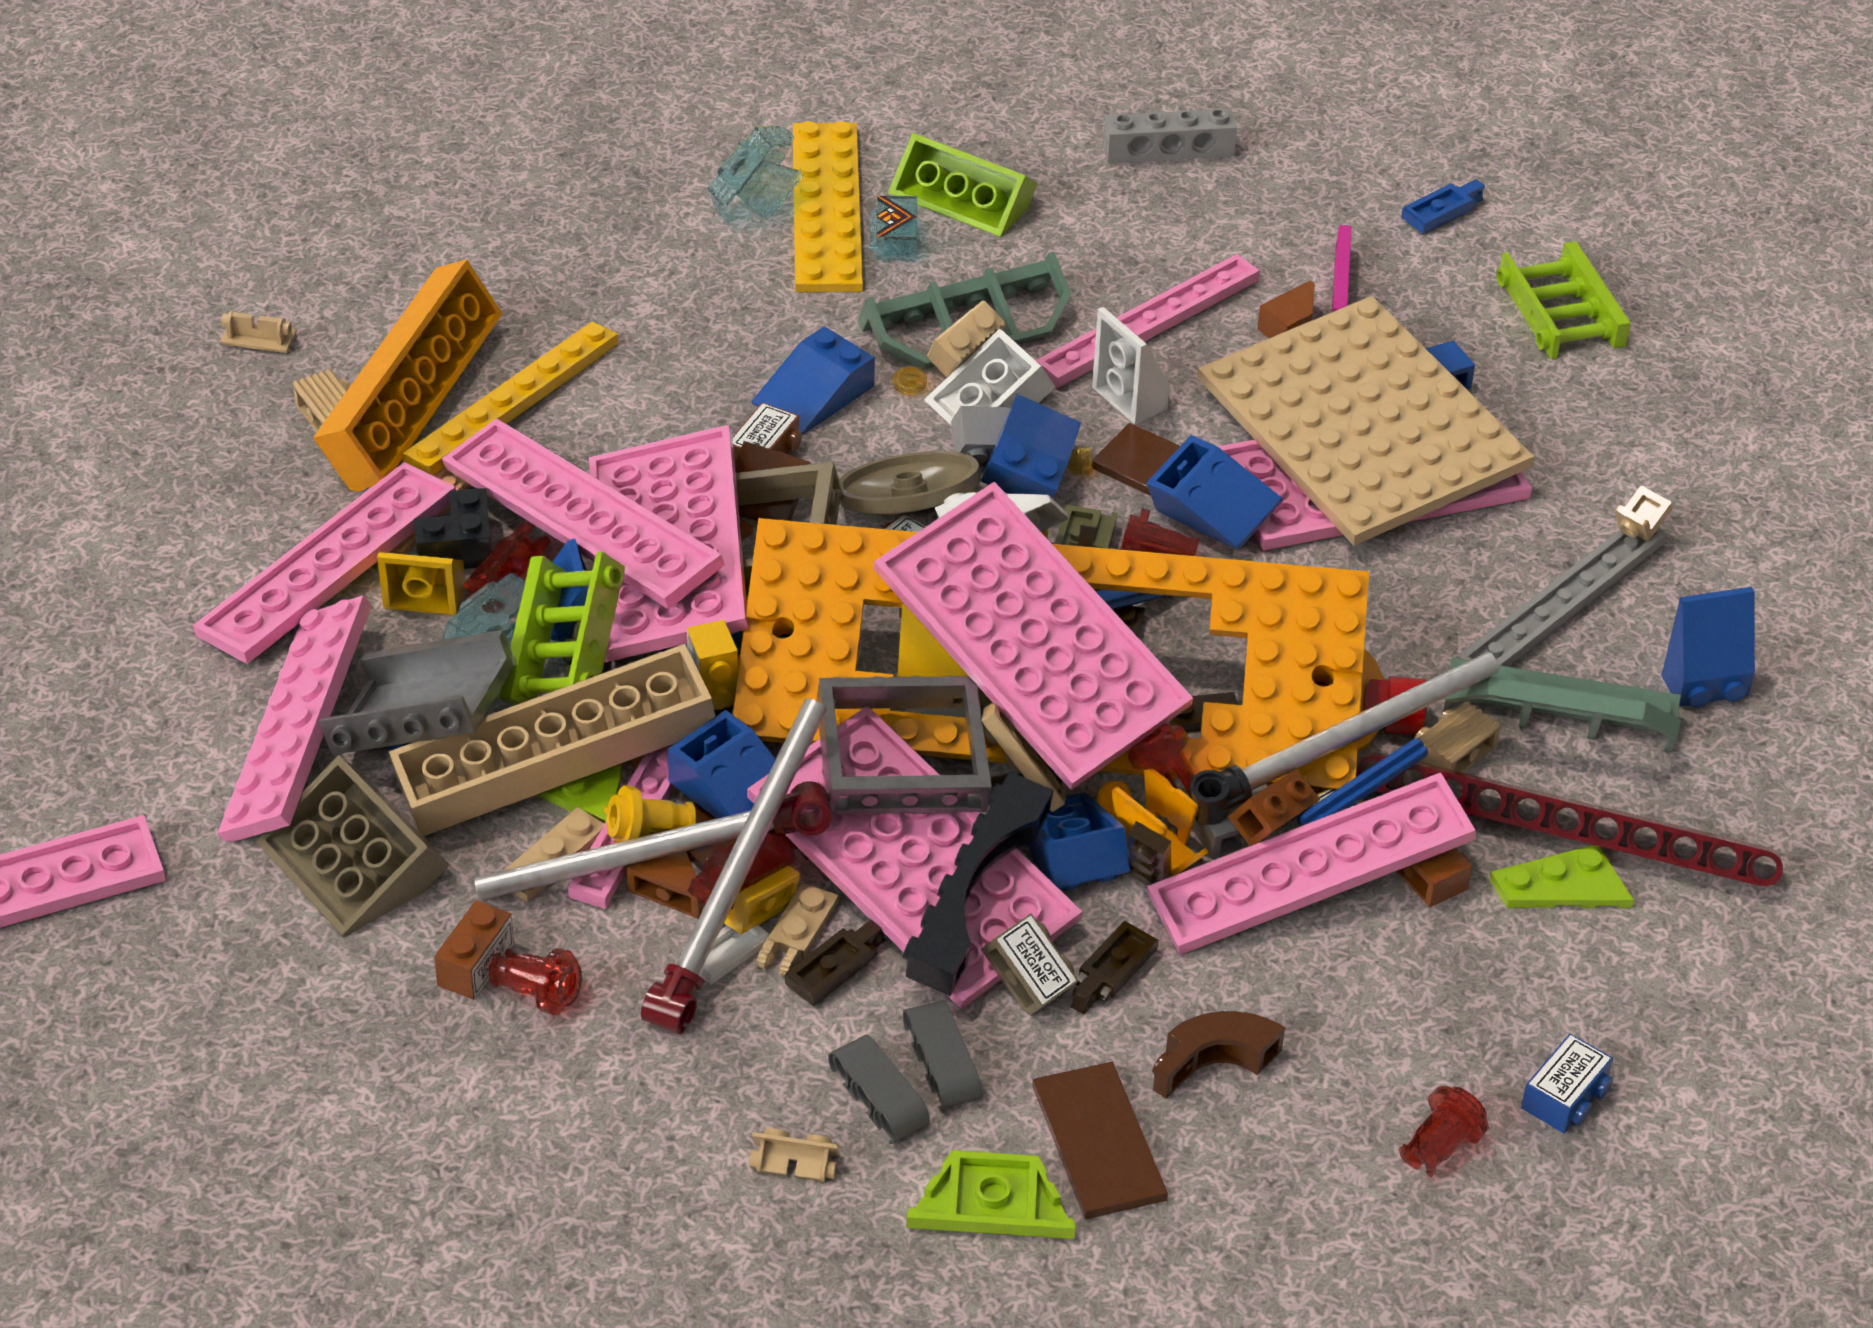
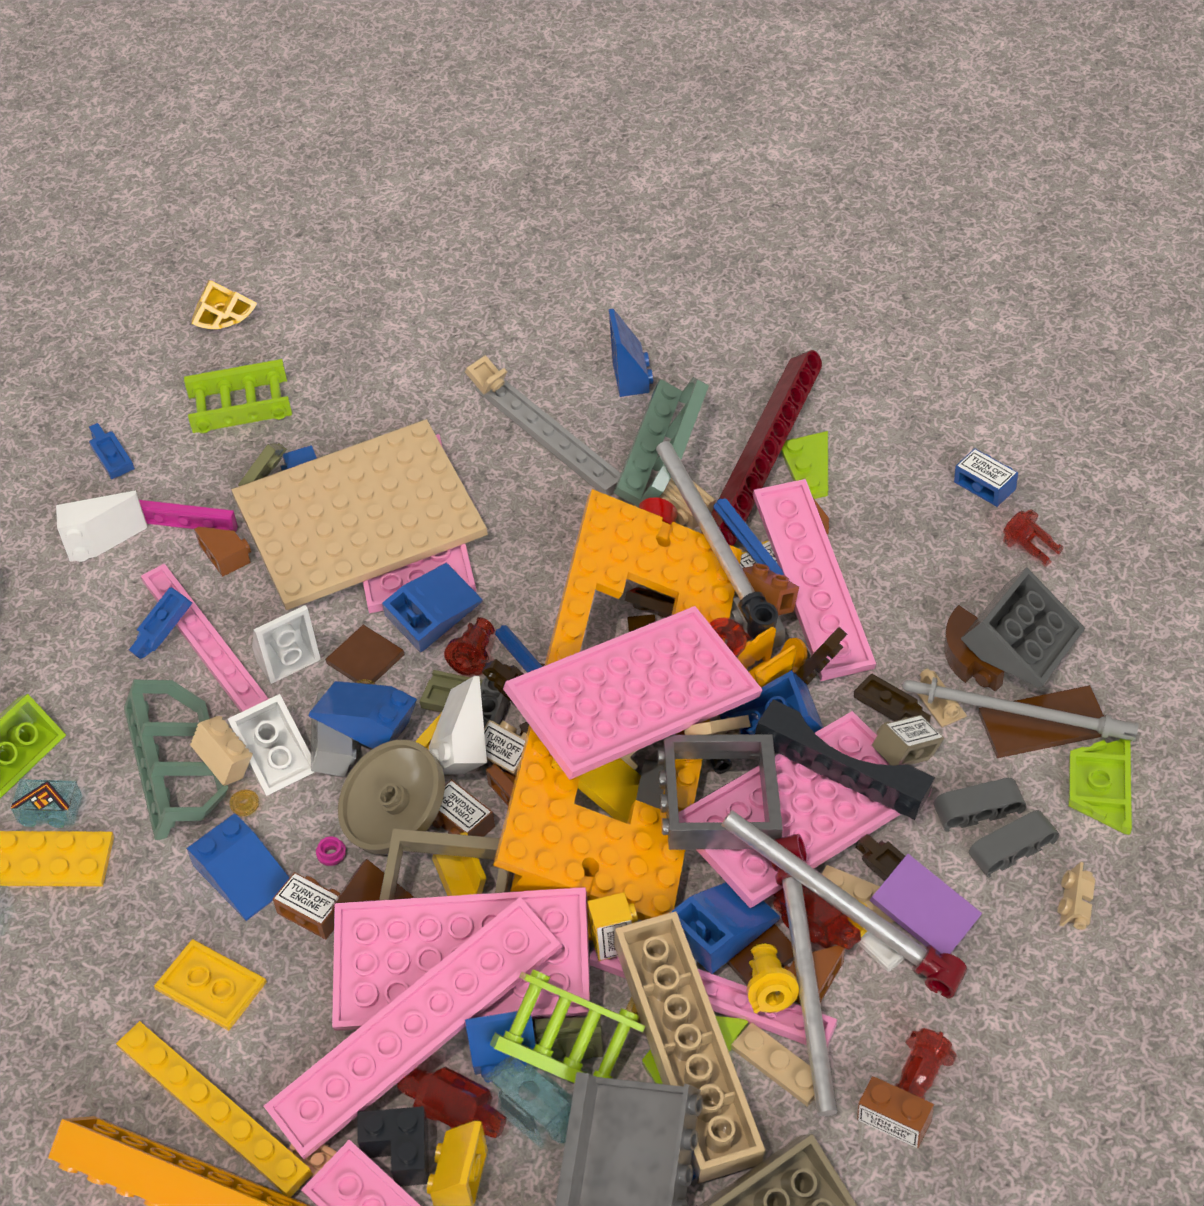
camera: 80 degrees left, 5 degrees up
none -> white slope [56,490,147,562]
none -> blue hinge [129,587,193,659]
none -> yellow tile [154,939,267,1031]
none -> yellow brick [191,280,257,329]
none -> olive plate [238,443,287,486]
none -> dark pink plate [316,836,346,866]
none -> medium lavender tile [869,854,982,955]
none -> light grey bar [902,677,1139,742]
none -> tan hinge [917,669,967,728]
none -> dark grey slope [961,567,1085,688]

